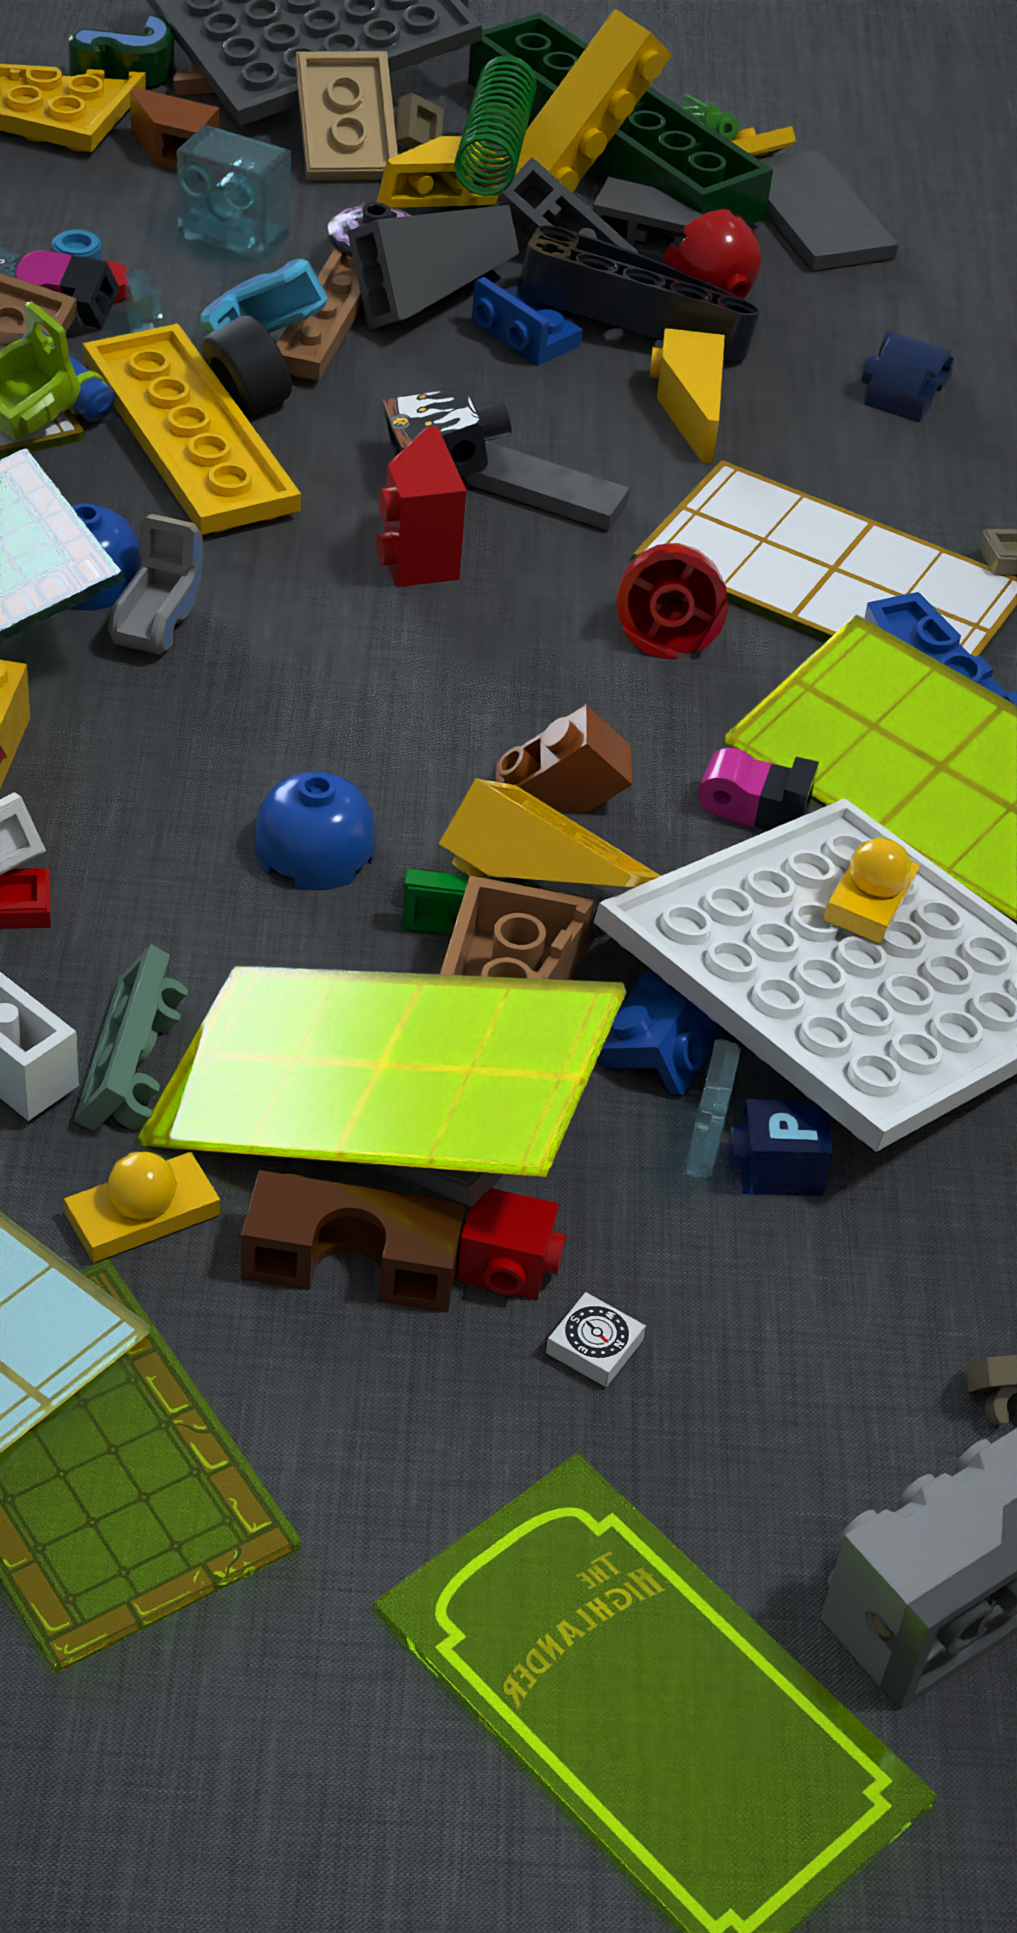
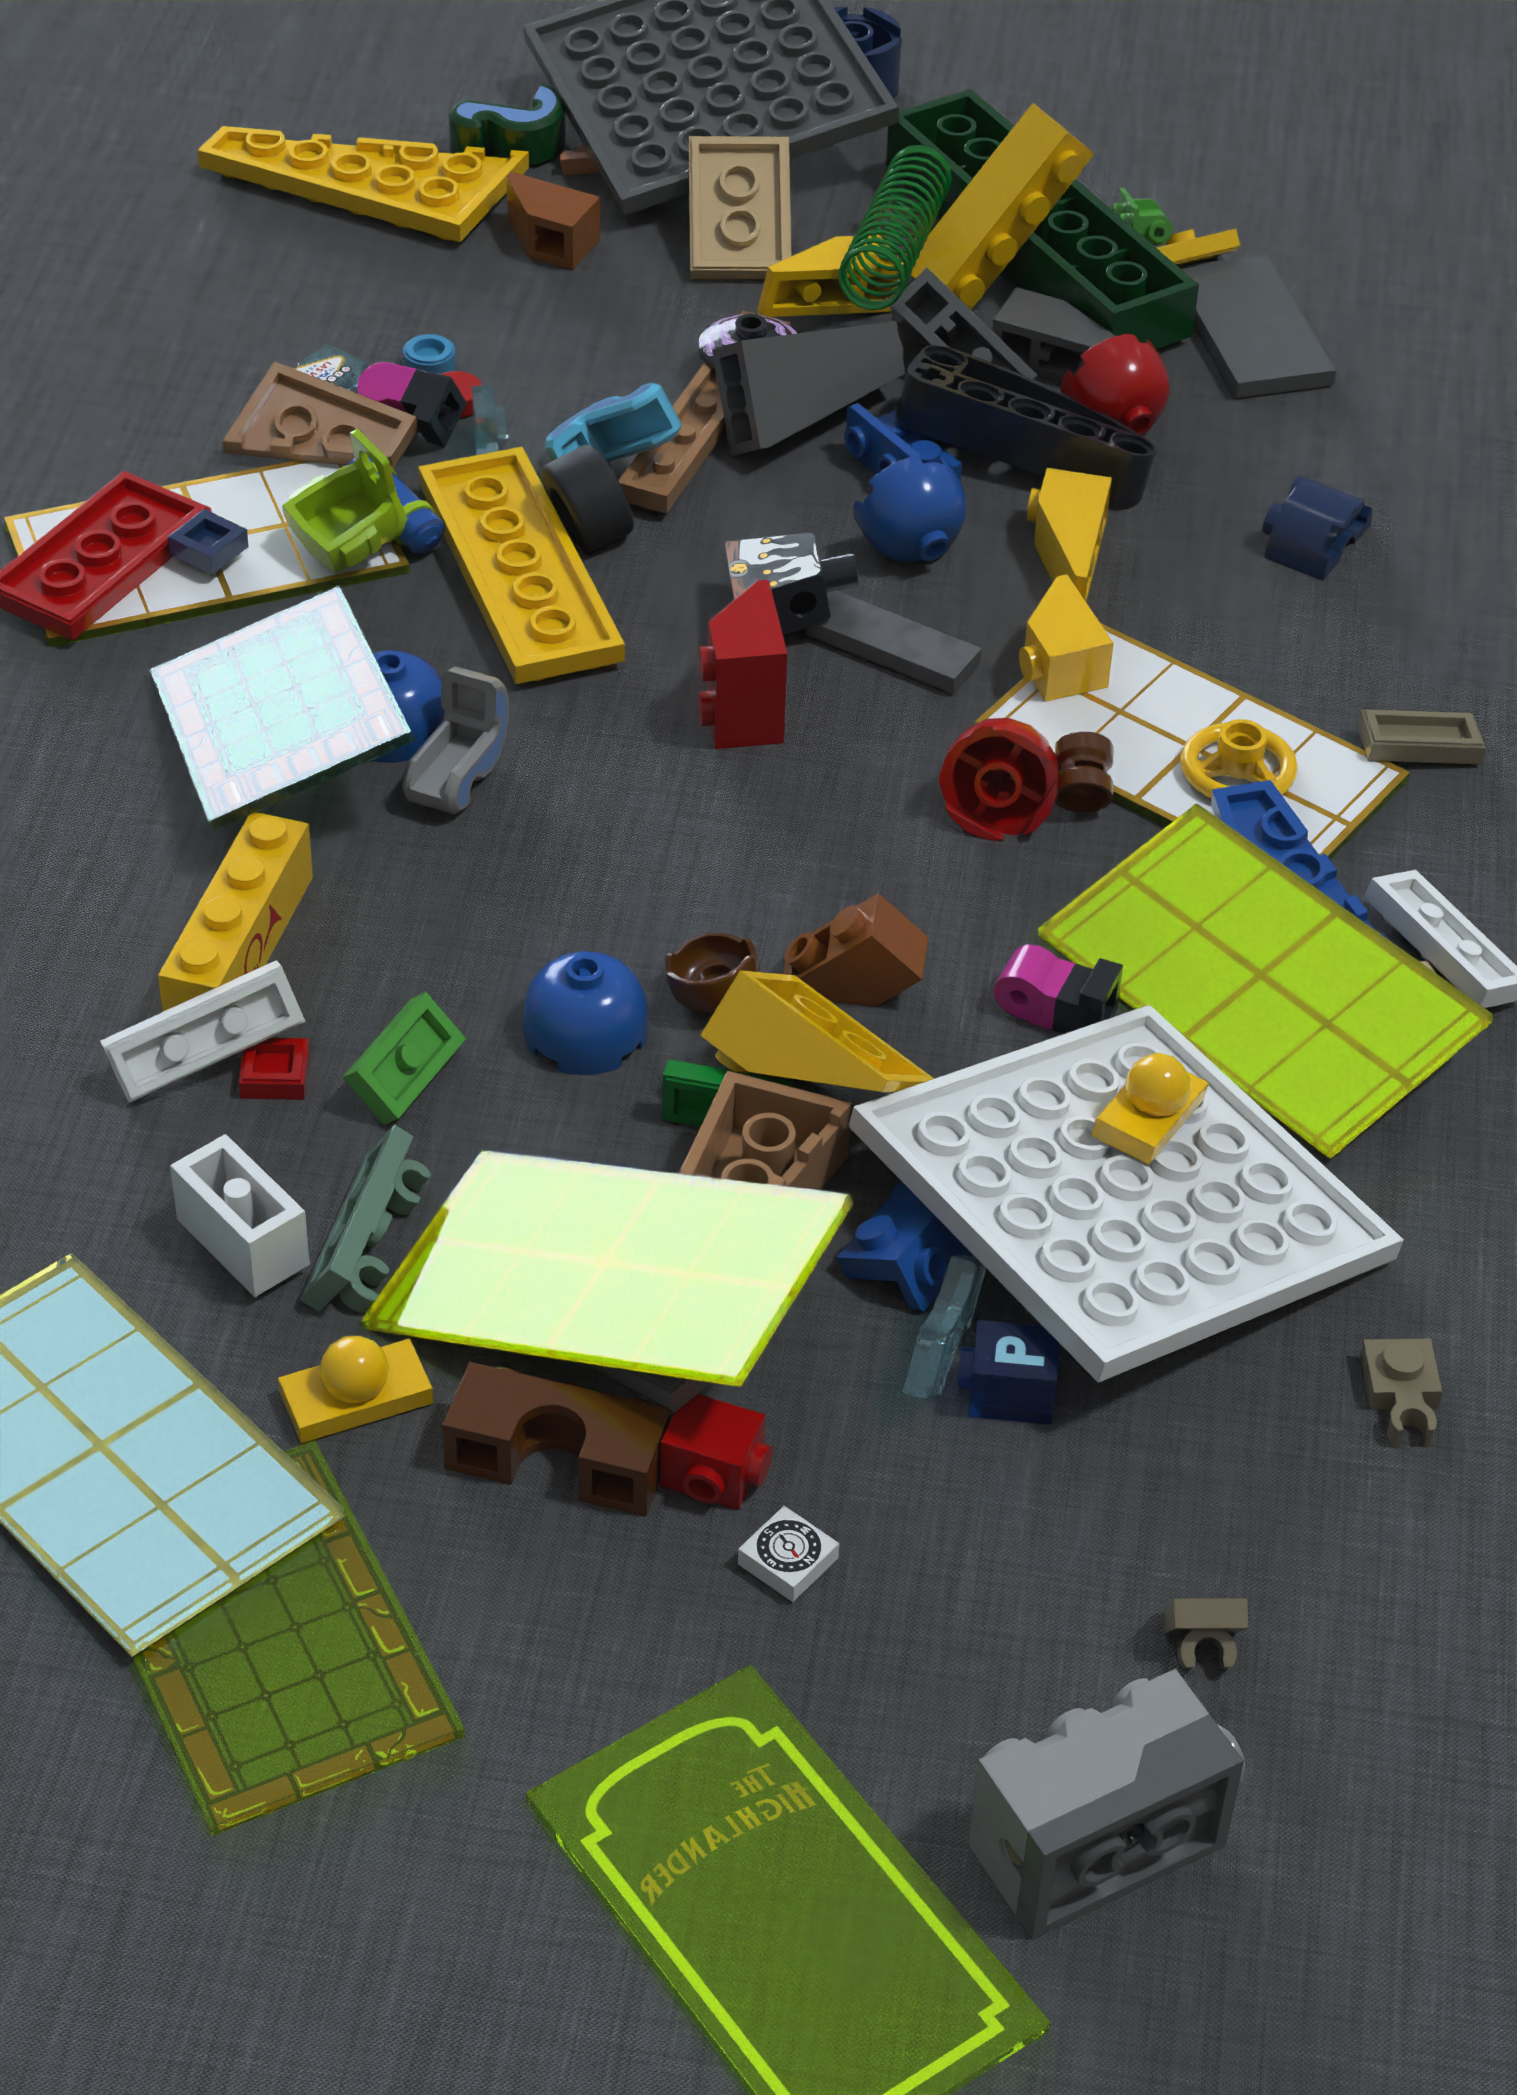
camera: 10 degrees right, 0 degrees up
clear light blue brick [177,125,291,263] -> none
dark tan tile [394,93,444,149] -> none
none -> bright green plate [343,992,466,1125]
none -> reddish brown hair [665,932,760,1015]
none -> blue cylinder [853,455,966,563]
none -> yellow slope [1019,574,1114,702]
none -> reddish brown wheel [1054,731,1114,813]
none -> yellow piece [1180,719,1298,799]

